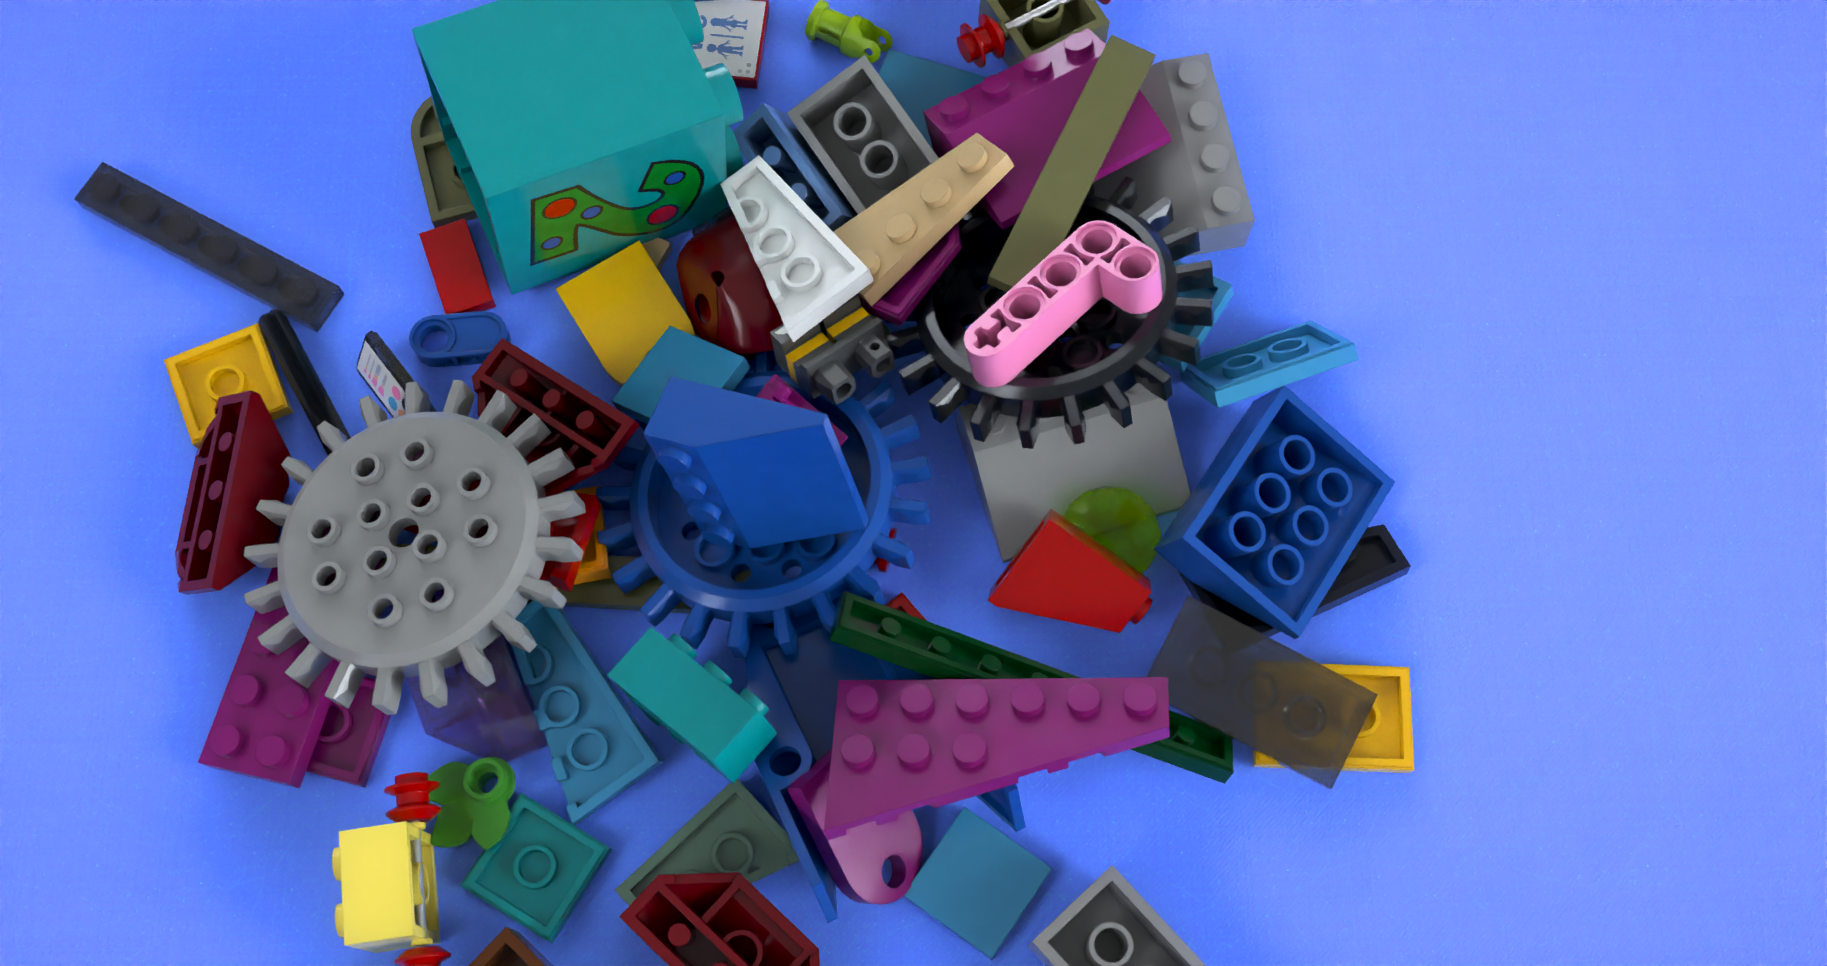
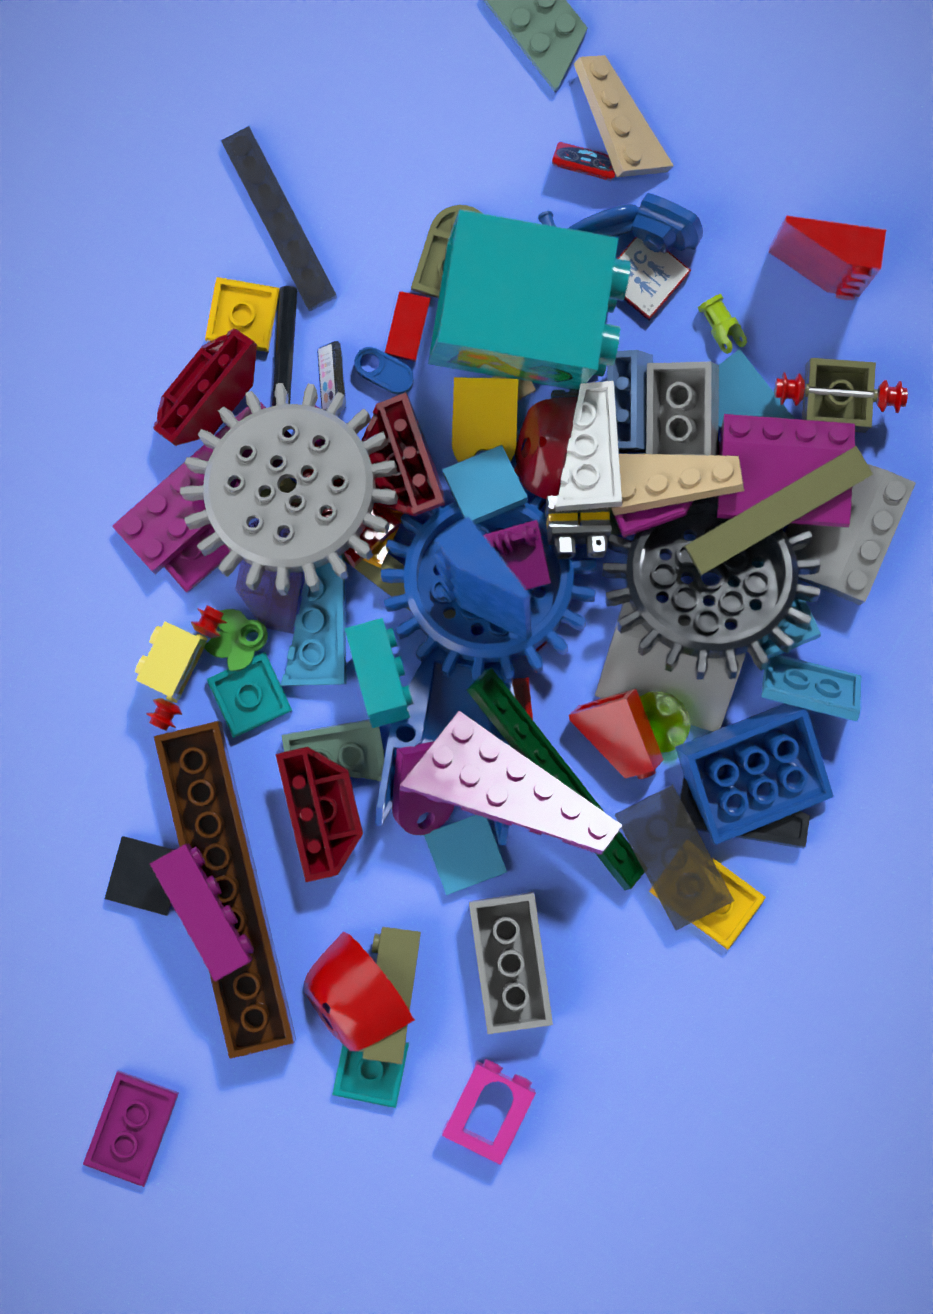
camera: 35 degrees right, 15 degrees up
bright pink beam [963,220,1163,388] -> none

